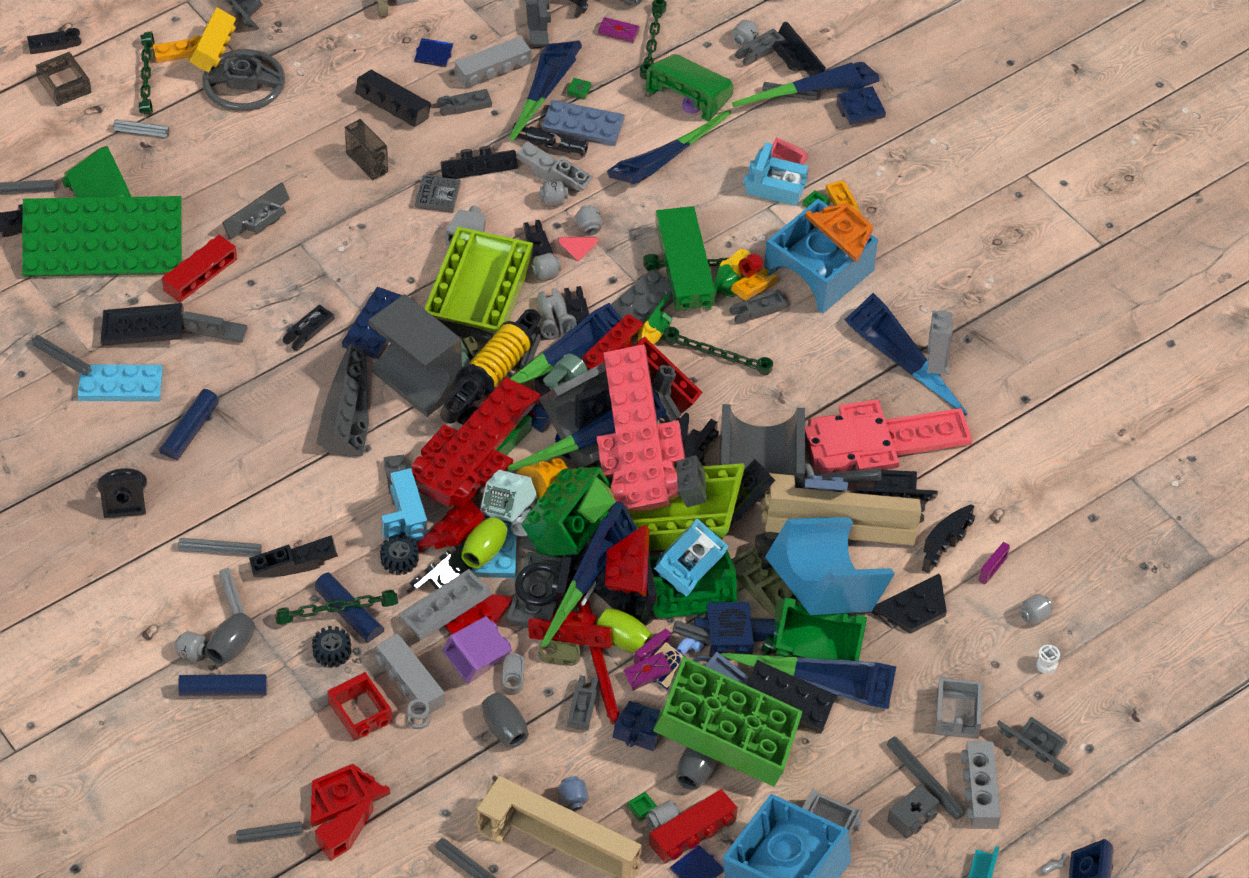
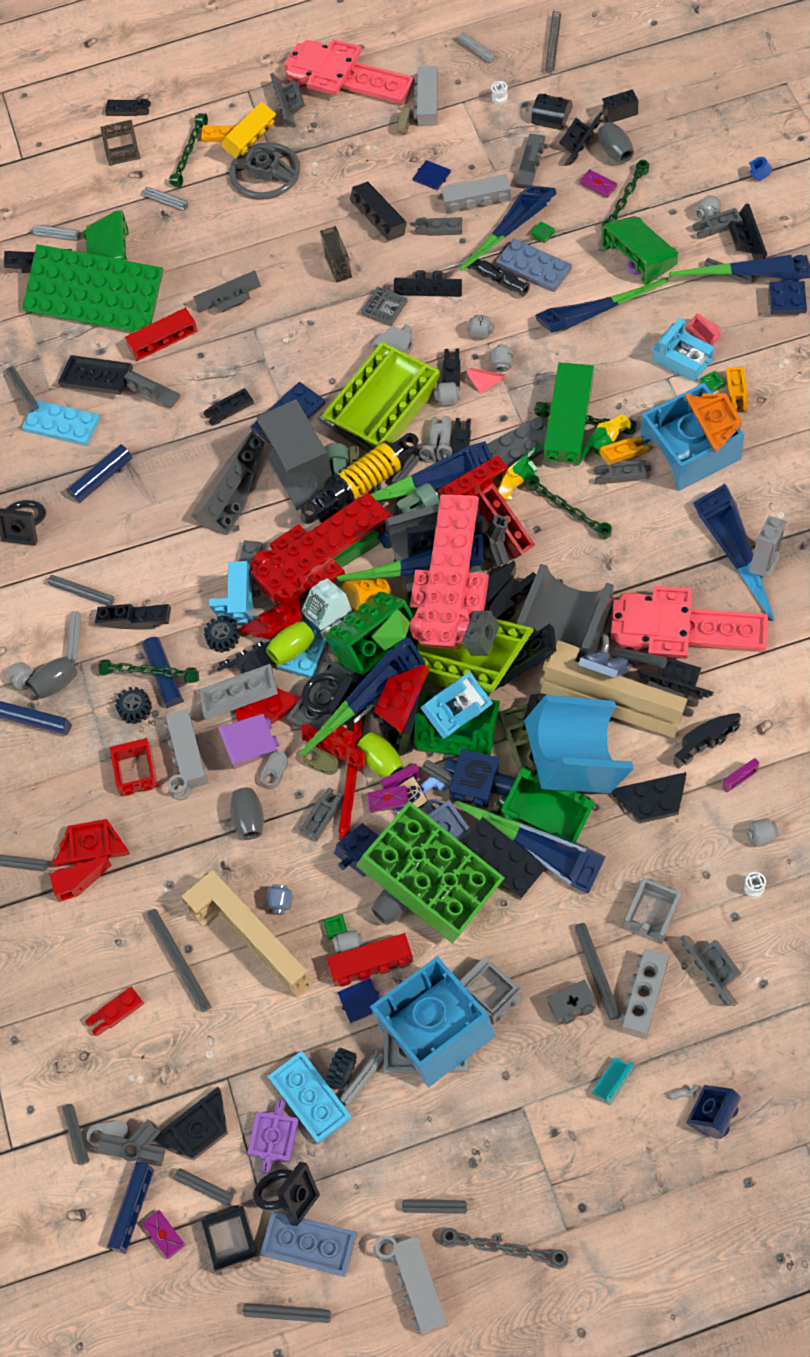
camera: 30 degrees right, 10 degrees up
light grey slope [516,141,593,191] -> none
red wheel [738,253,764,277] -> none

